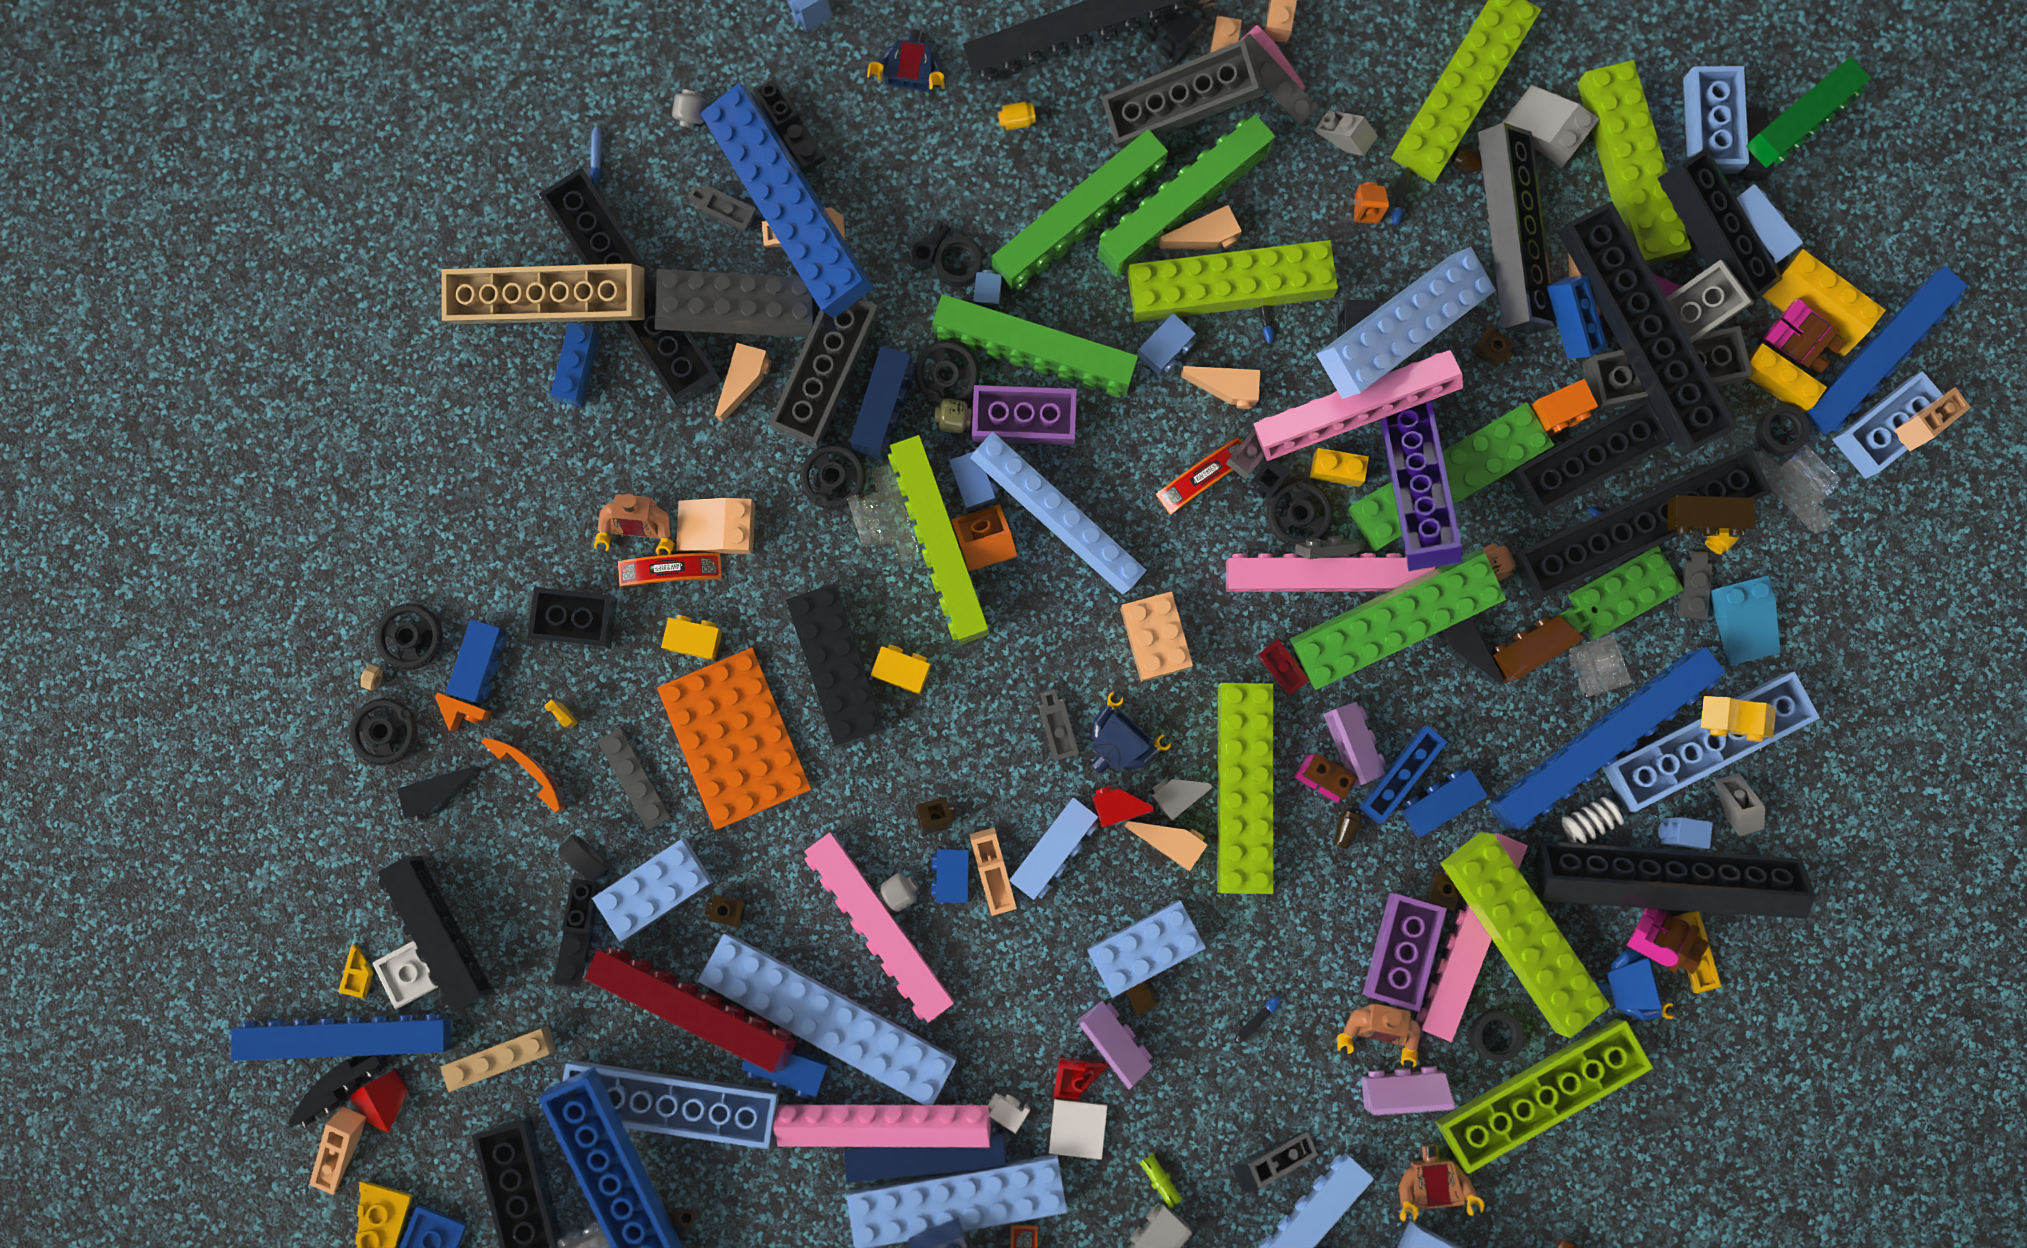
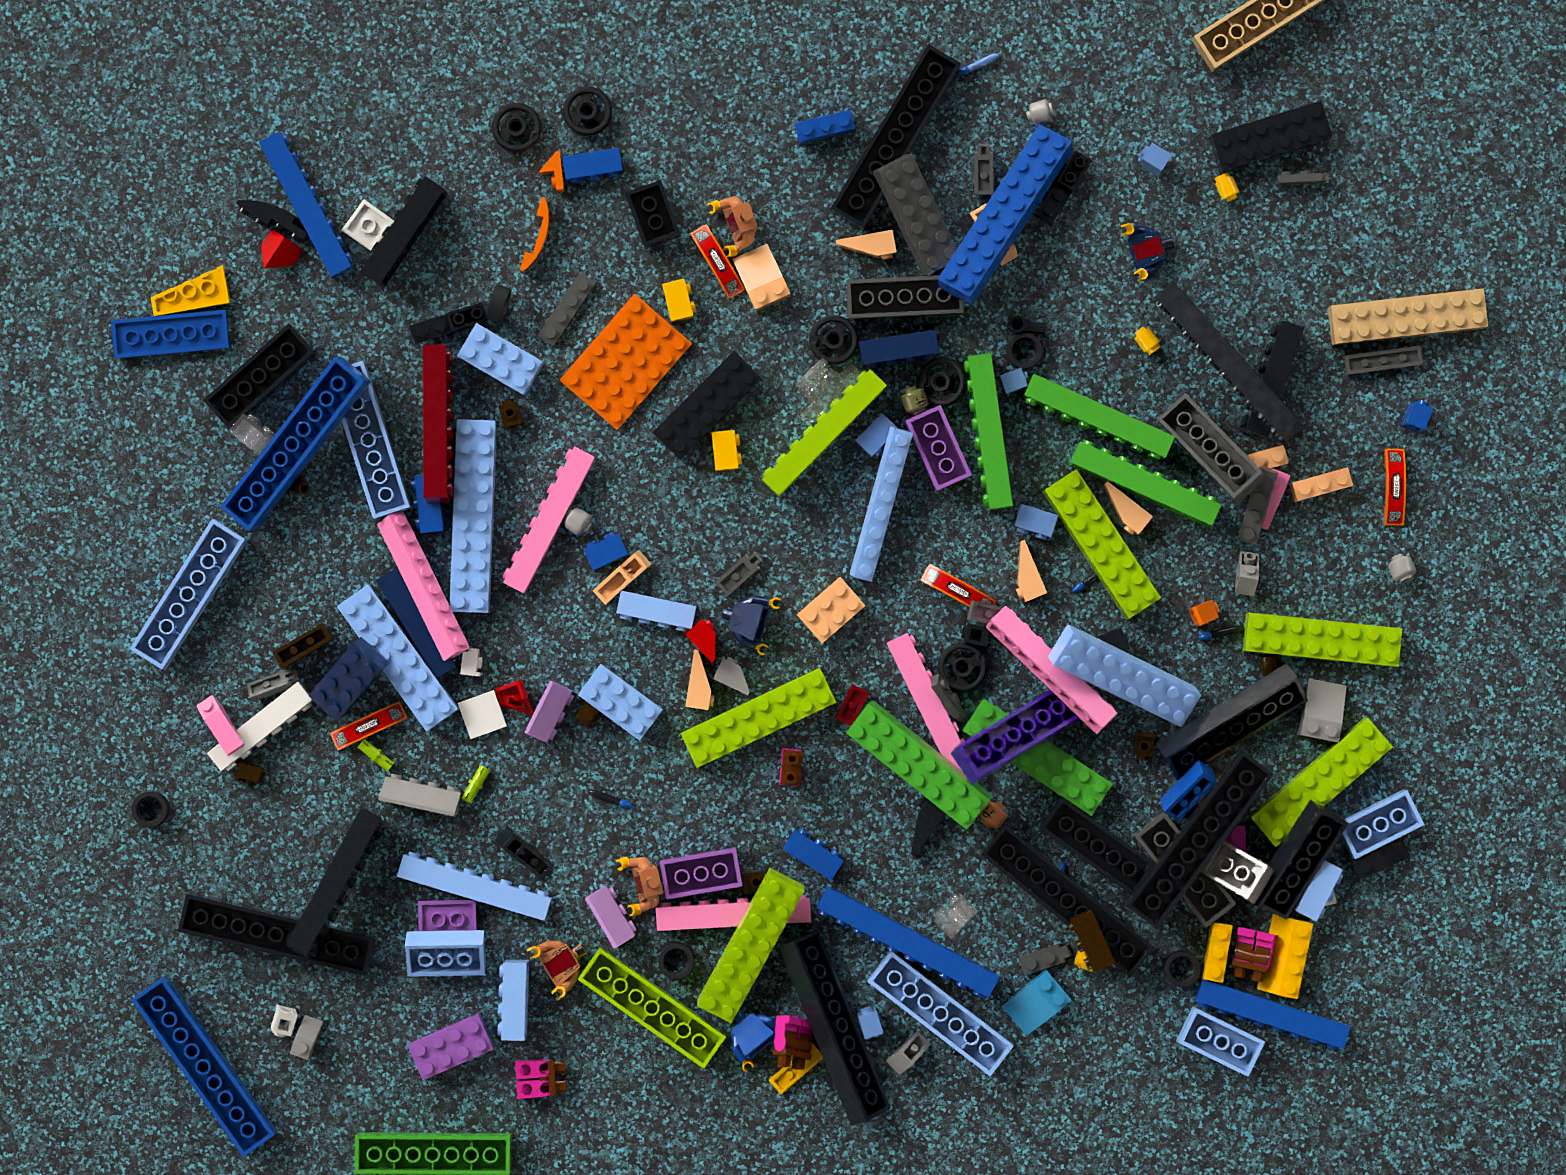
camera: 65 degrees right, 5 degrees up
light nougat slope [310,1106,366,1195] -> none
yellow tile [338,944,374,999] -> none
tan tile [361,665,383,691] -> none
black slope [397,767,481,823] -> none
tan brick [440,1026,557,1092] -> none
tan brick [442,264,644,324] -> none
yellow tile [544,700,578,729] -> none
dark brown brick [915,797,956,837] -> none
orange slope [951,504,1017,572] -> none
yellow brick [1309,448,1369,487] -> none
lavender slope [1323,702,1386,786] -> none
dark brown cone [1333,809,1364,849] -> none
blue brick [1357,725,1447,824] -> none
reddish brown slope [1491,615,1583,684] -> none
orange brick [1530,379,1598,438] -> none
bright green hinge [1555,546,1684,640] -> none
white piece [1562,797,1624,844] -> none
yellow brick [1701,696,1776,742] -> none
green brick [1746,56,1871,168] -> none
clear plate [1755,443,1841,533] -> none
light nougat slope [1894,387,1971,451] -> none

